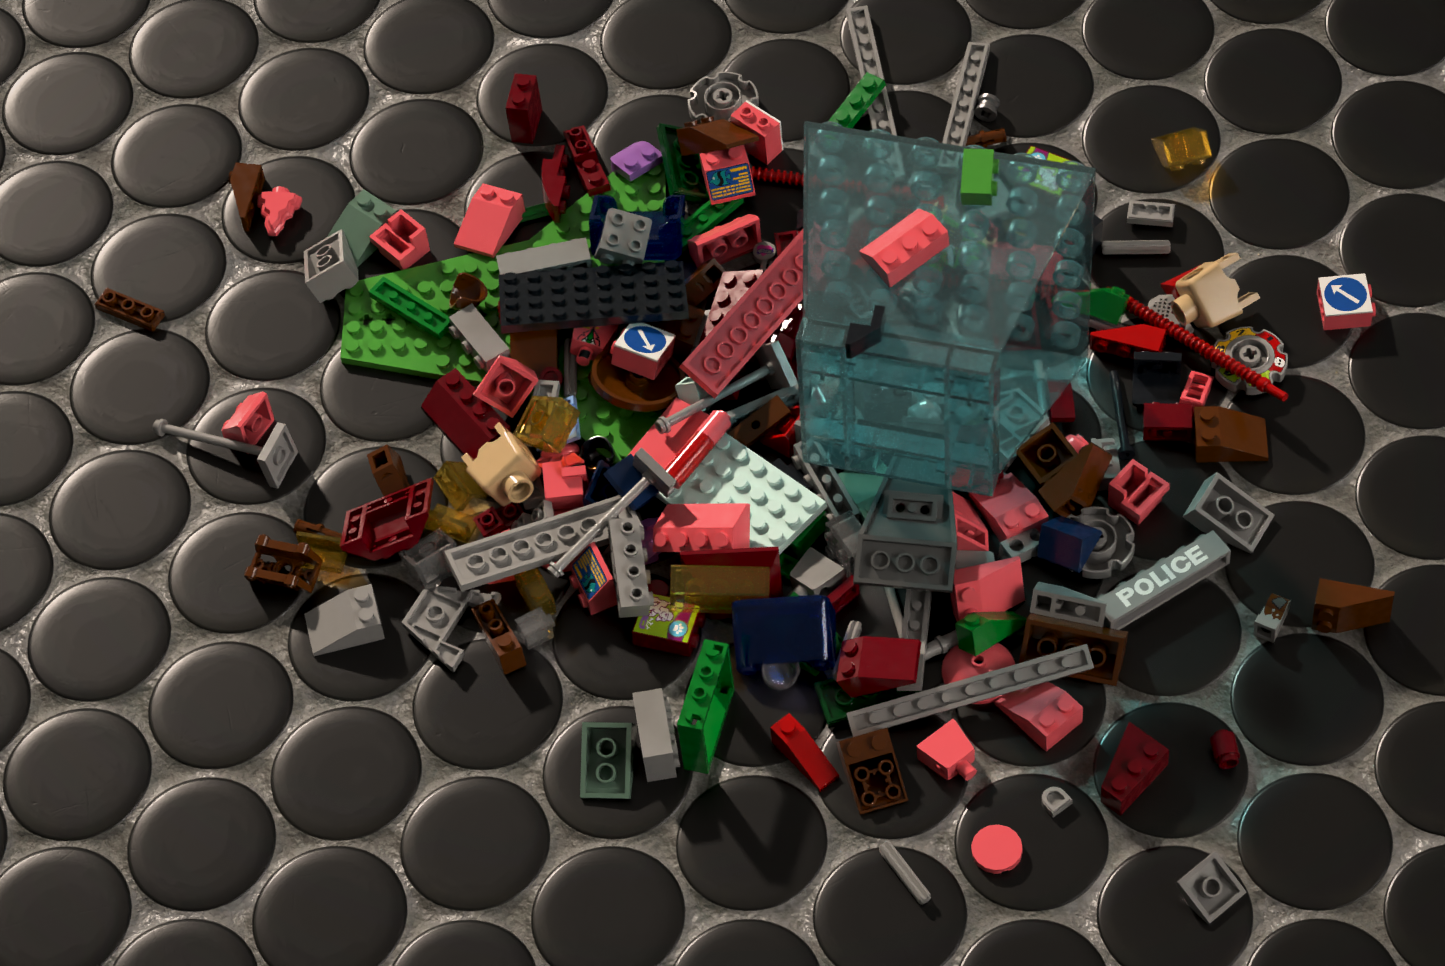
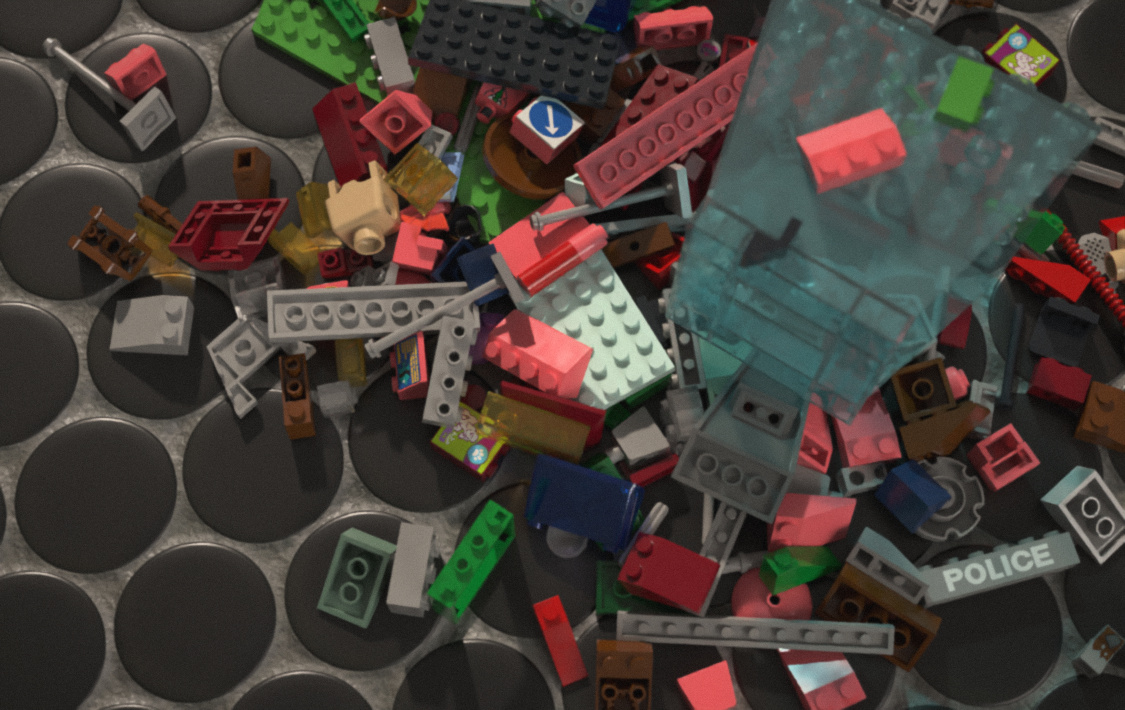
camera: 10 degrees right, 15 degrees up
coral slope [1179,371,1214,417] -> none

